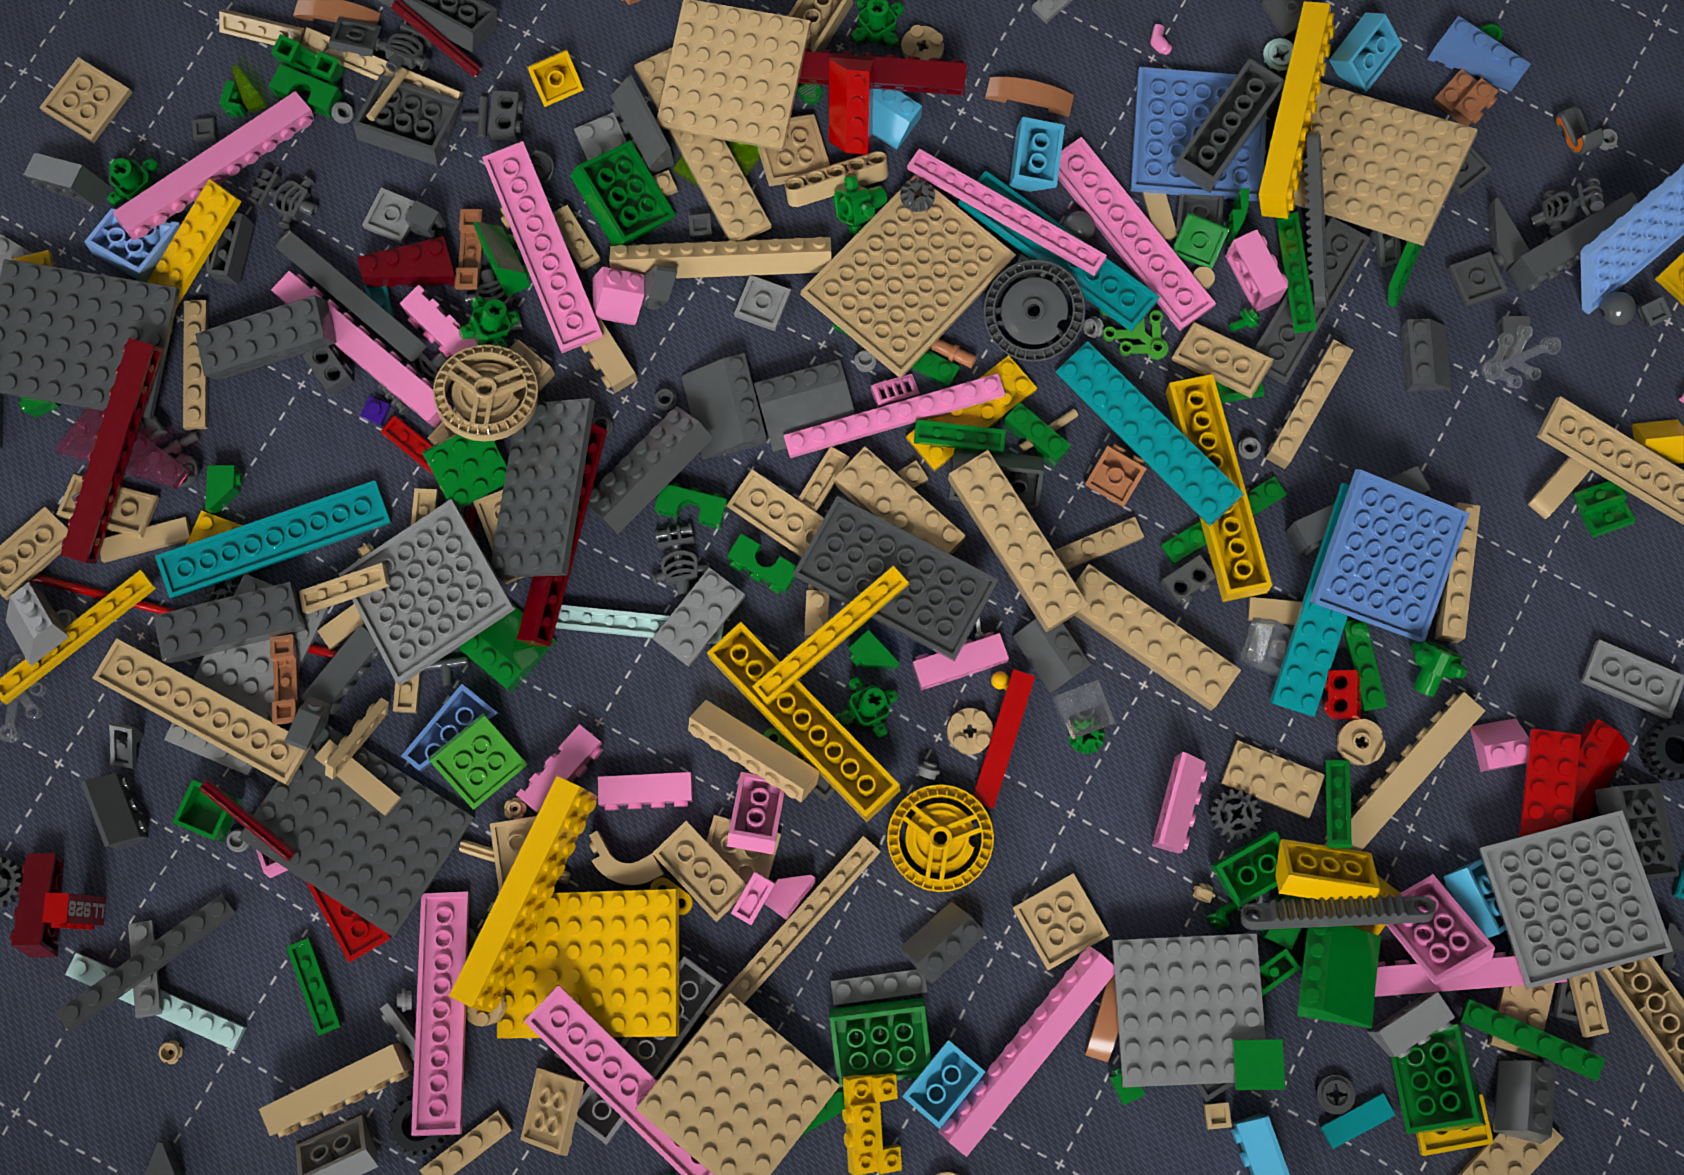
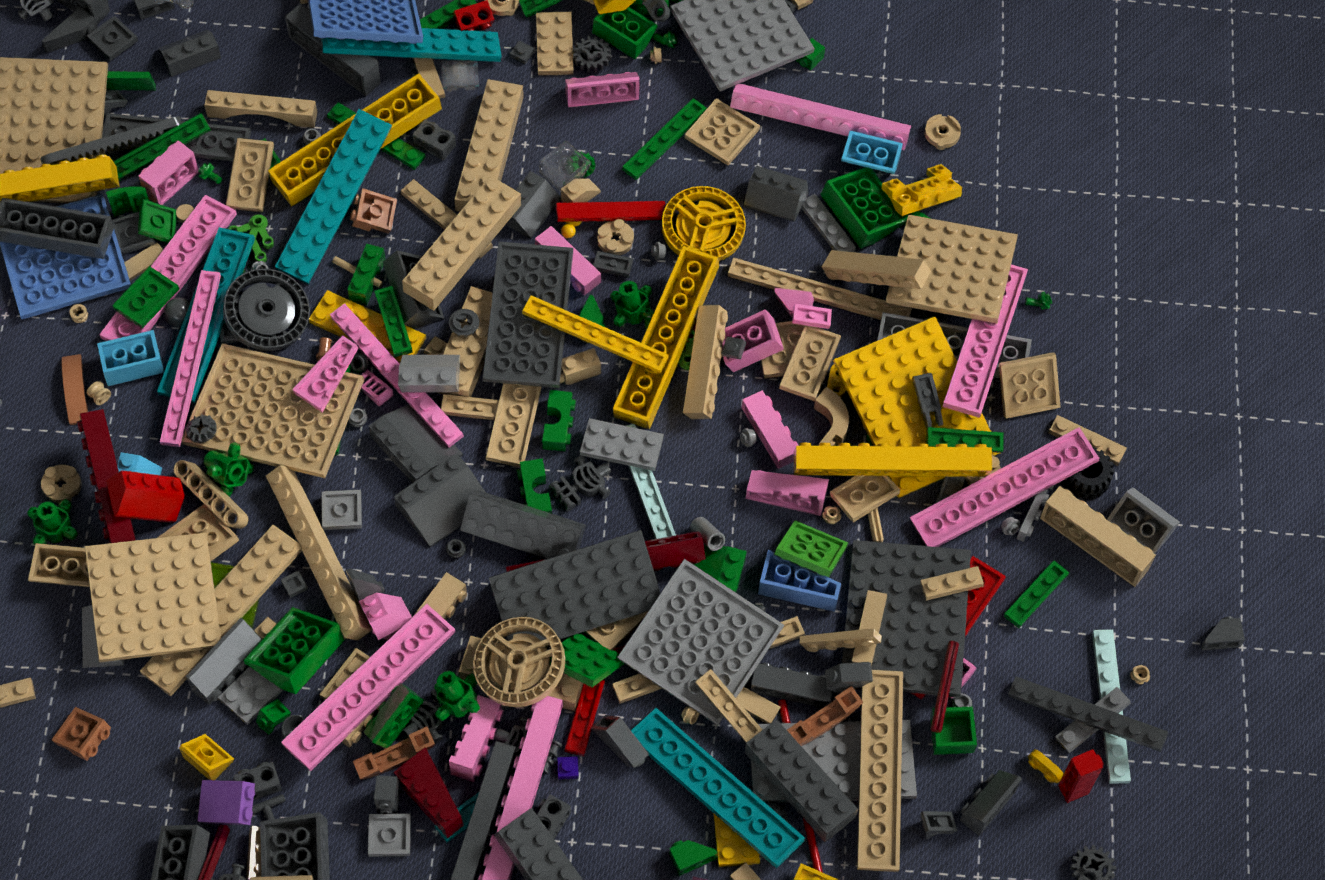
camera: 120 degrees left, 15 degrees down
dark red wedge [10,853,64,958] -> none
nougat slope [1085,963,1118,1062] -> none
none -> tan bush [70,304,88,323]
none -> tan wheel [86,381,111,405]
none -> green plate [112,266,179,329]
none -> medium lavender brick [198,780,255,825]
none -> green bracket [256,699,291,735]
none -> bright pink wing [292,335,358,413]
none -> dark grey plate [350,353,369,372]
none -> light grey slope [398,355,460,392]
none -> dark grey gear [449,309,479,337]
none -> dark grey plate [510,41,534,64]
none -> tan slope [561,179,601,203]
none -> dark grey slope [591,715,649,768]
none -> dark grey plate [593,251,633,278]
none -> green plate [622,98,707,180]
none -> light grey pin [690,517,725,551]
none -> dark grey plate [721,337,746,359]
none -> light grey plate [740,428,756,447]
none -> tan brick [822,250,931,289]
none -> dark grey hinge [912,373,943,428]
none -> tan plate [921,566,984,601]
none -> green plate [926,427,1004,453]
none -> yellow plate [1028,749,1063,783]

